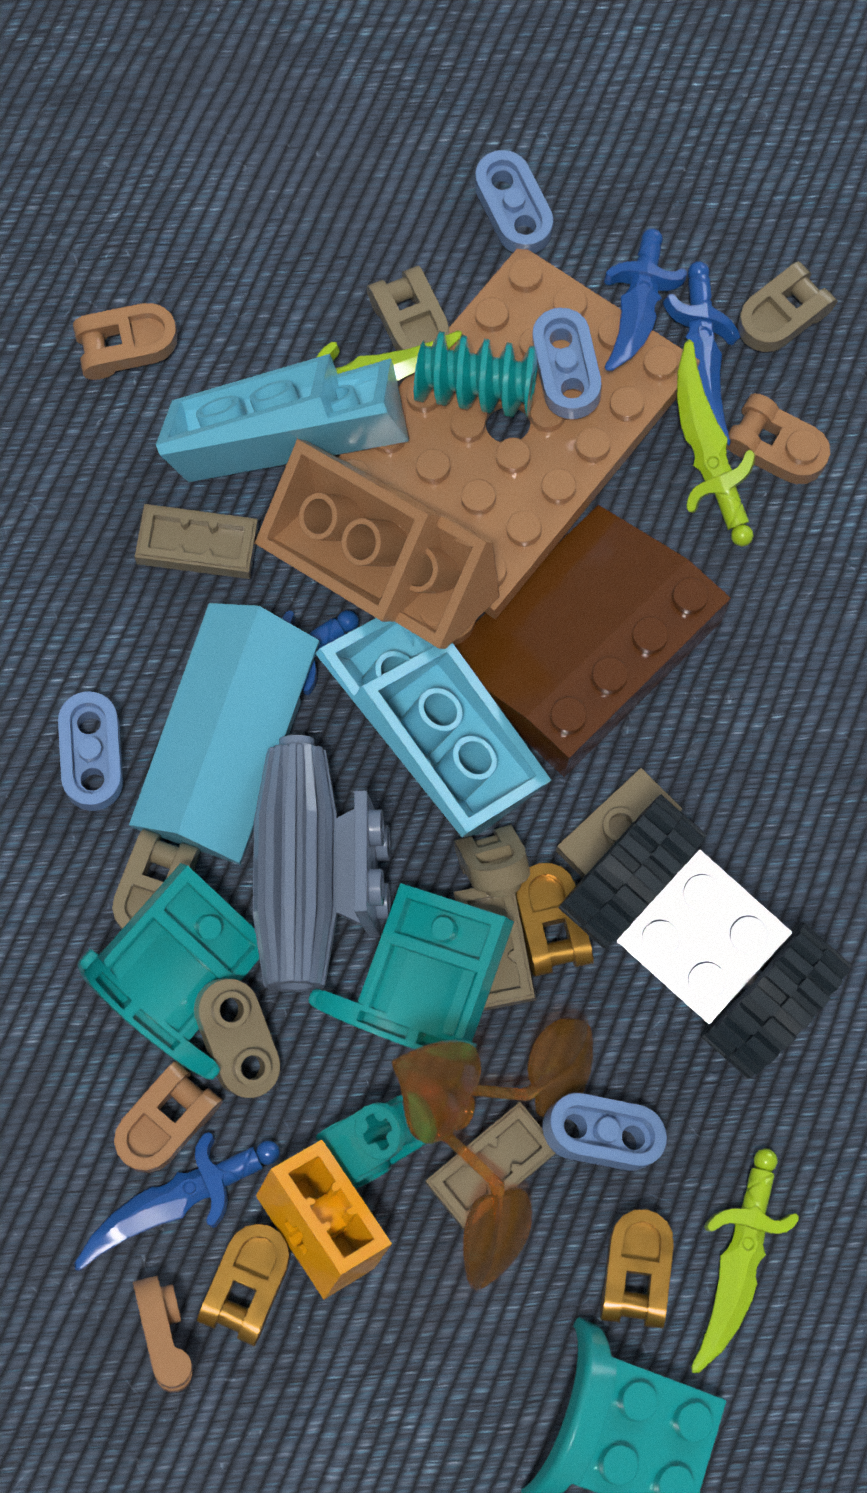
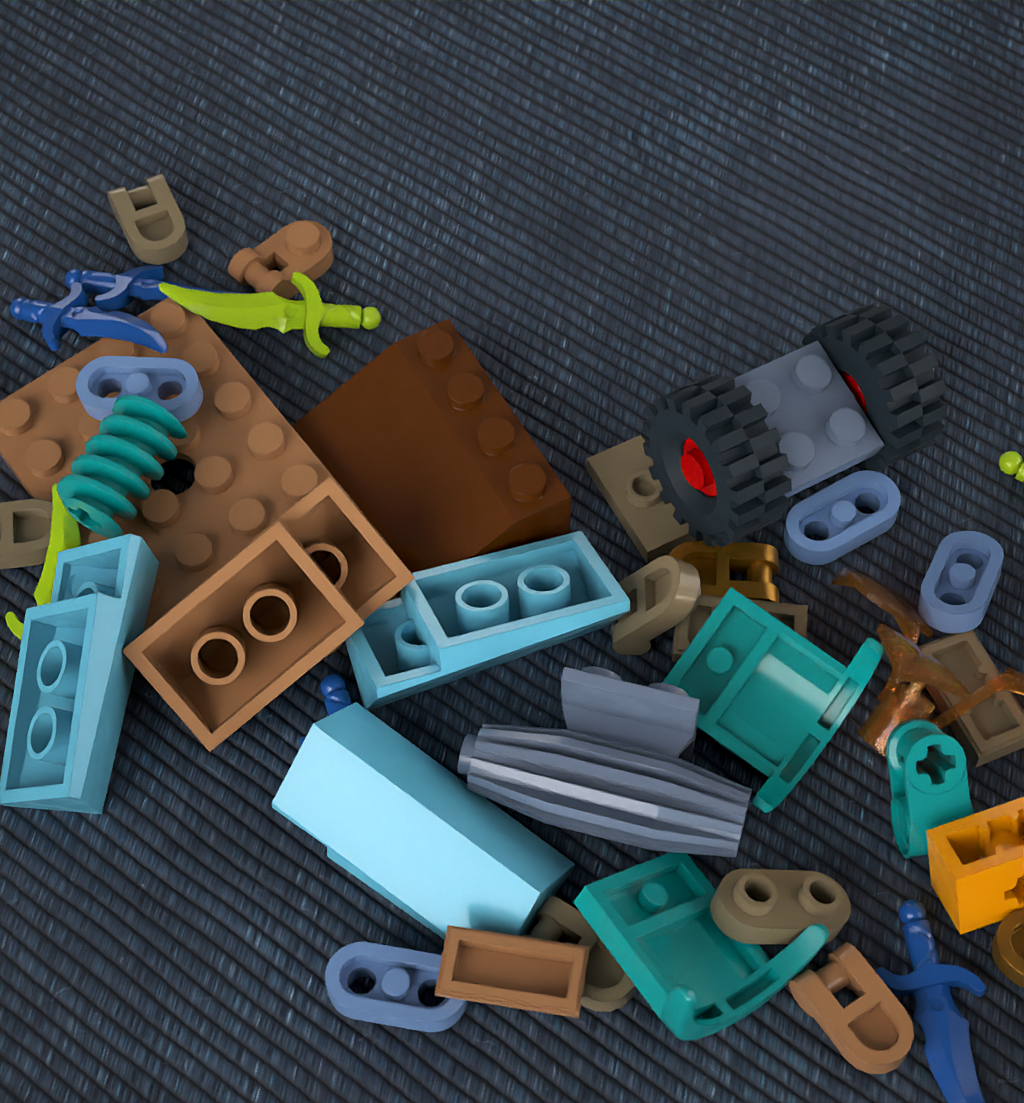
camera: 70 degrees left, 15 degrees down
dark tan plate [135,504,259,579] -> none
none -> medium nougat tile [435,925,590,1018]
none -> medium blue plate [784,470,901,565]

